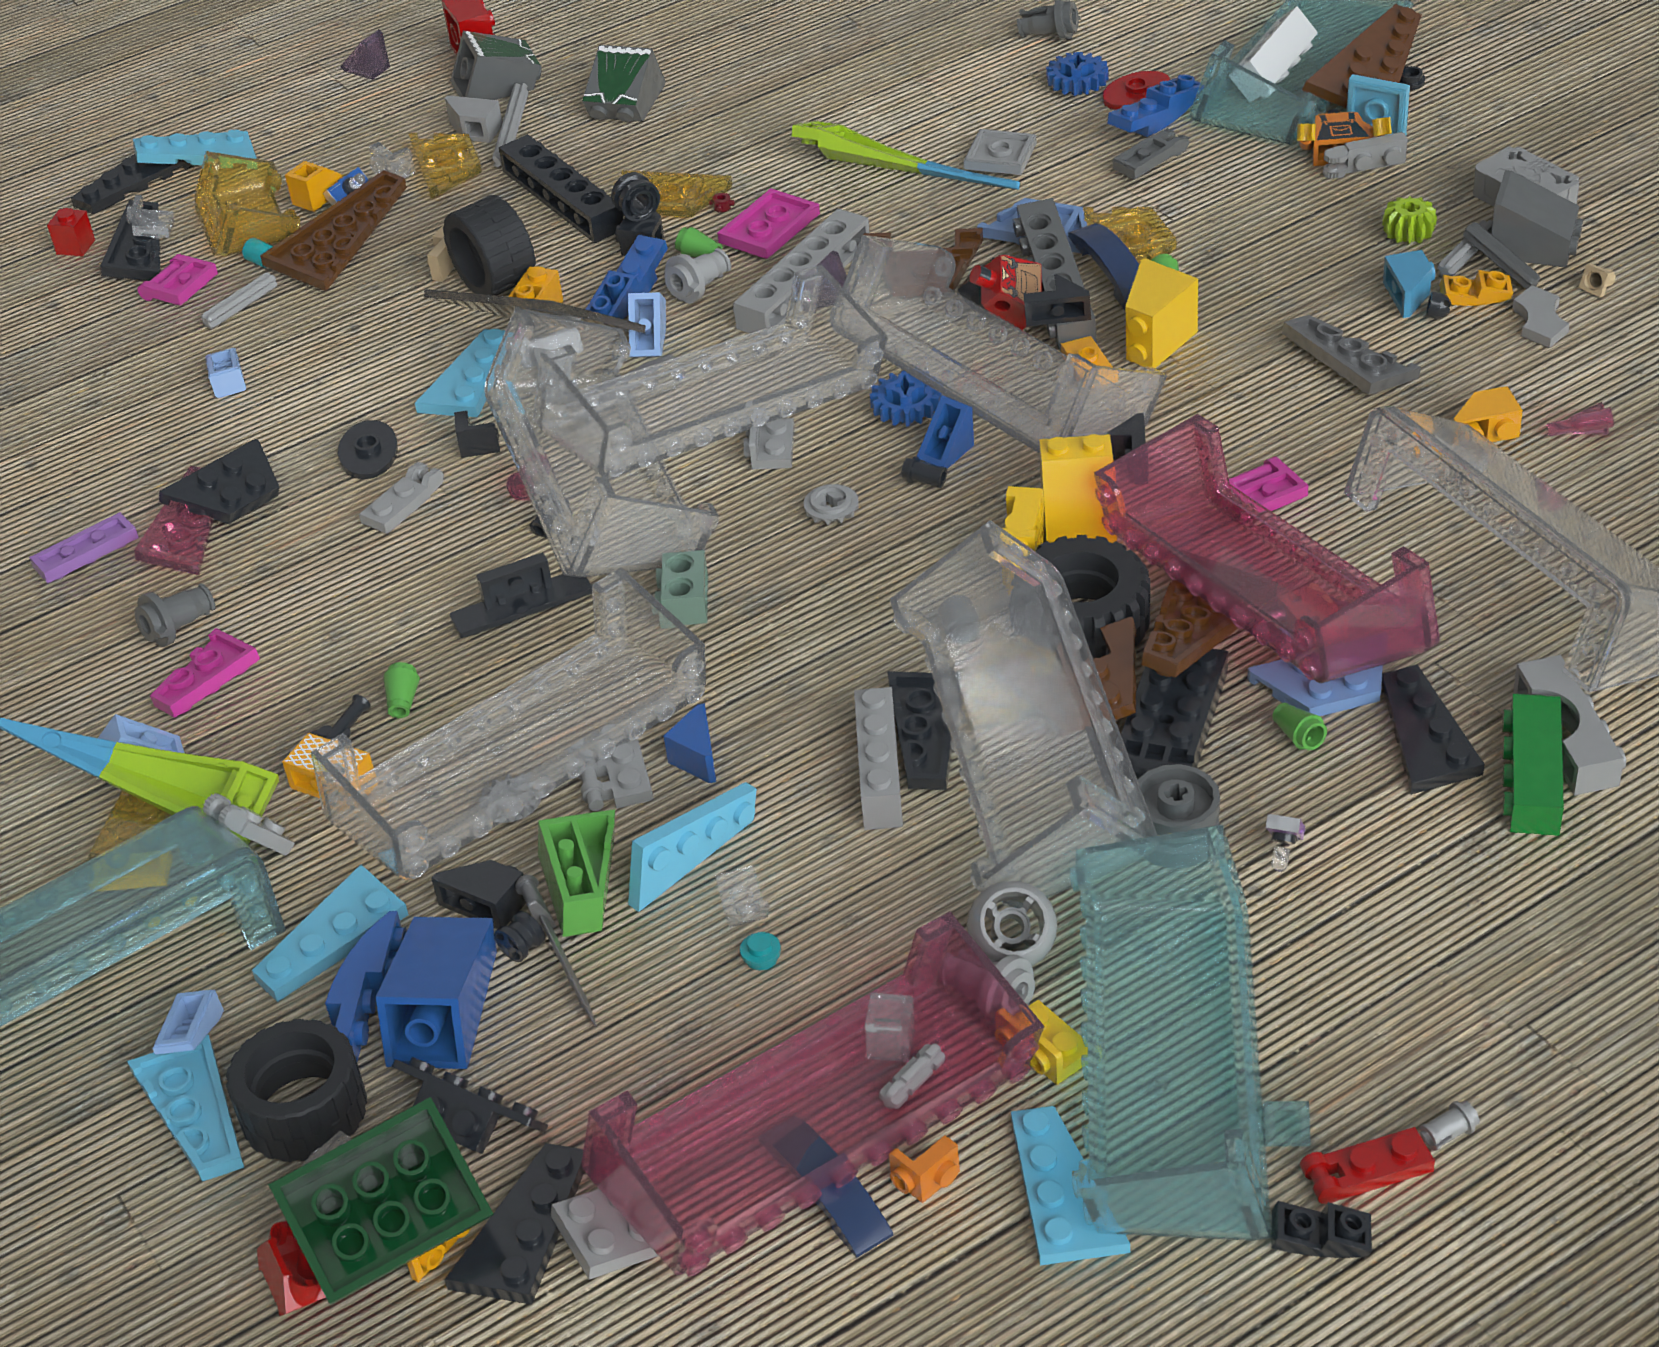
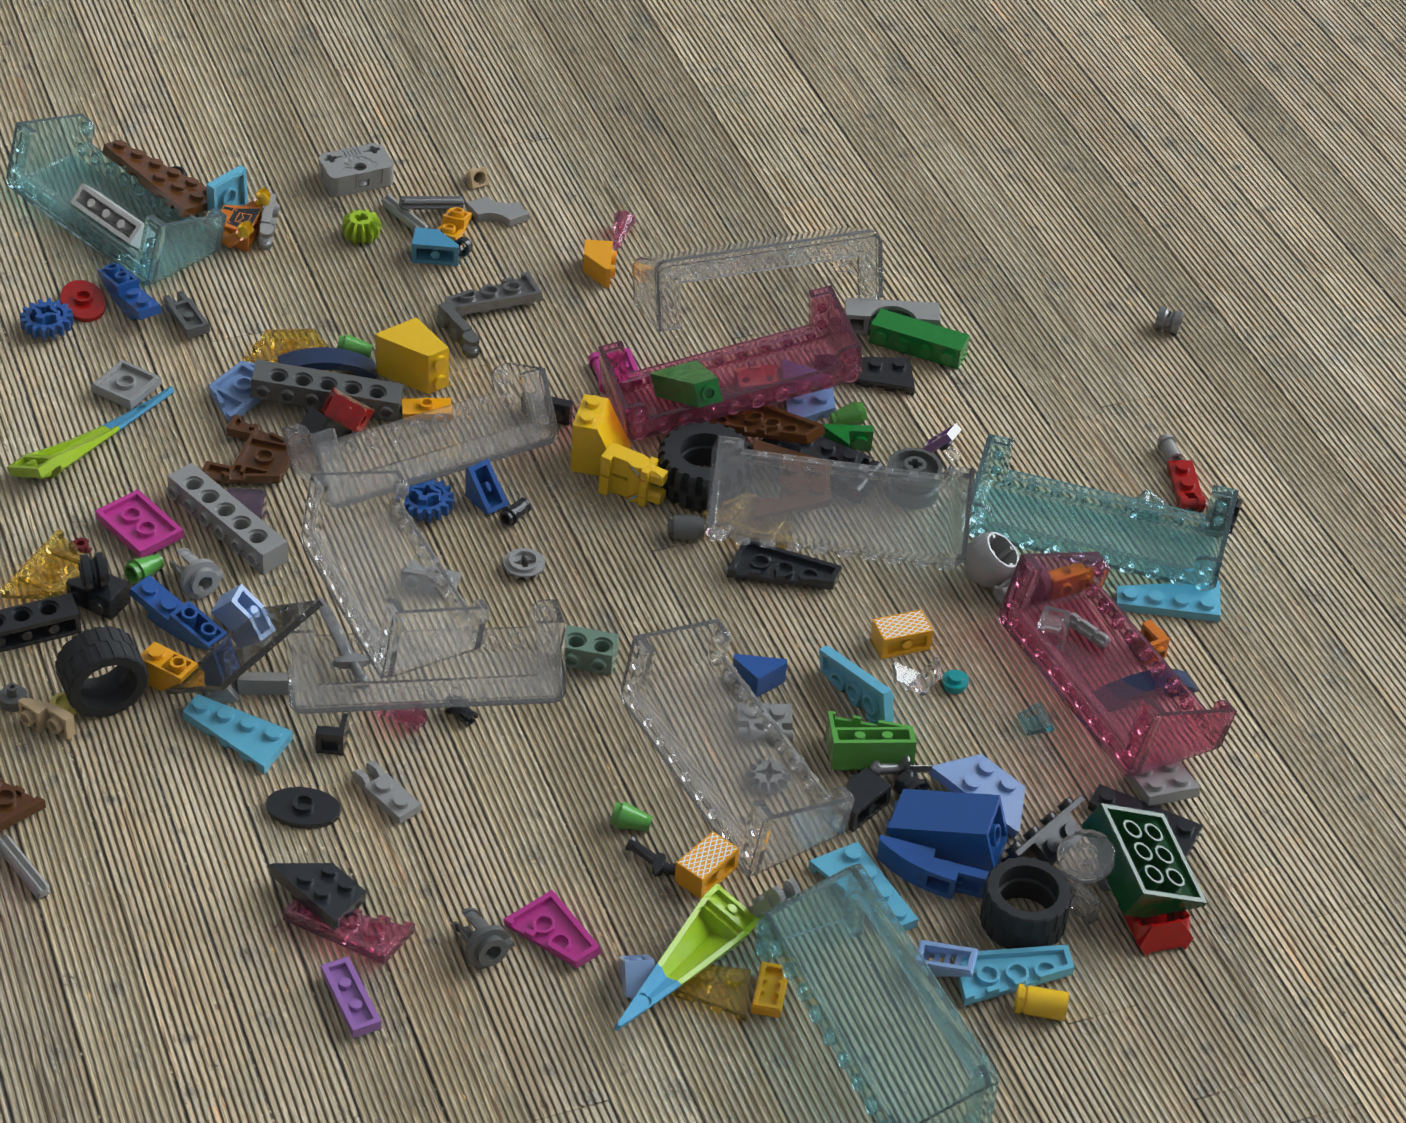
camera: 85 degrees left, 0 degrees up
light blue slope [205,347,246,398] -> none
black bracket [450,552,593,638] -> none
light grey arch [854,687,903,830] -> none
black slope [1023,274,1091,327] -> none
dark grey slope [1492,170,1584,268] -> none
none -> dark grey hinge [437,302,480,358]
none -> green slope [650,360,723,408]
none -> green slope [822,424,874,451]
none -> light orange panel [870,609,933,659]
none -> medium blue wing [929,754,1026,838]
none -> yellow piece [1013,984,1069,1021]
none -> clear light blue slope [1017,701,1056,736]
none -> clear tile [1057,829,1115,883]

